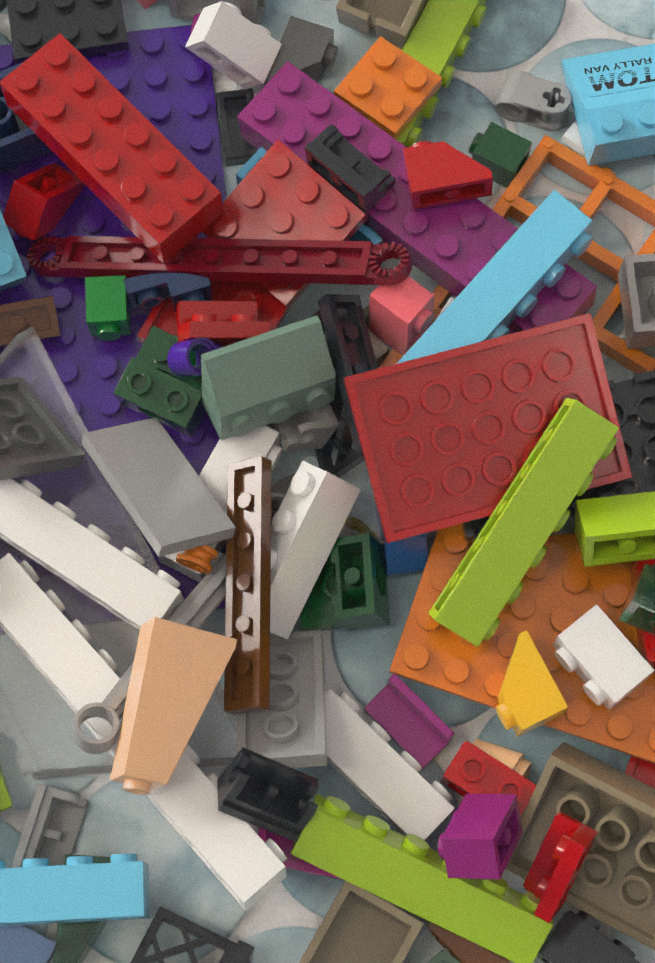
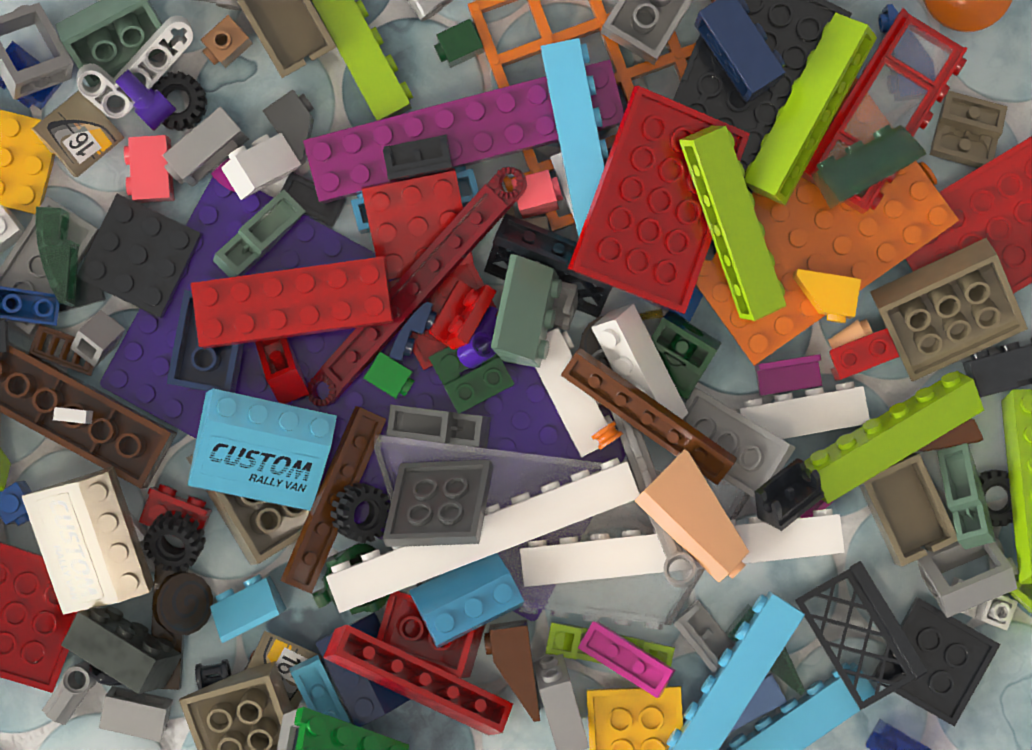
camera: 55 degrees left, 15 degrees up
light grey tile [81,417,236,557] -> none
orange plate [334,36,442,139] -> none
red slope [403,141,493,210] -> none
magenta brick [438,794,523,880] -> none
red bracket [523,812,598,923] -> none
white brick [553,604,654,710] -> none
none -> sand green slope [213,189,306,278]
none -> dark grey slope [387,404,491,448]

